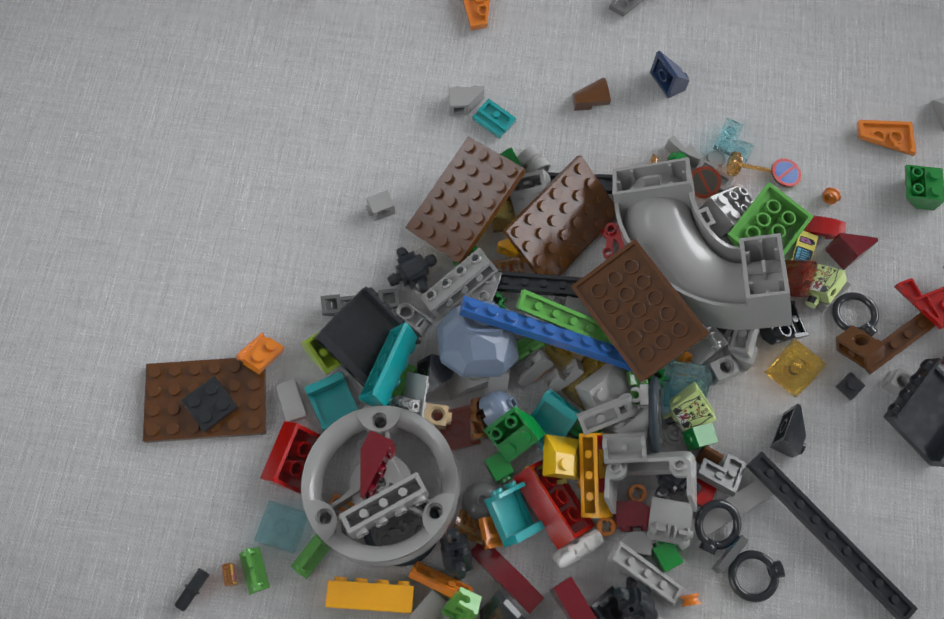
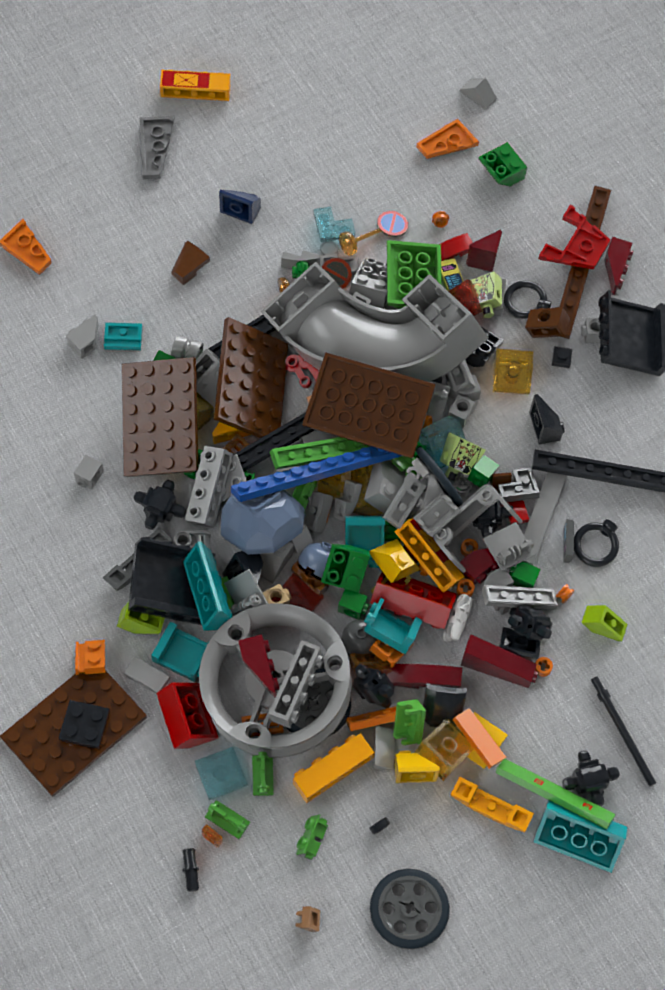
camera: 40 degrees left, 5 degrees down
black piece [694,500,742,555] -> none

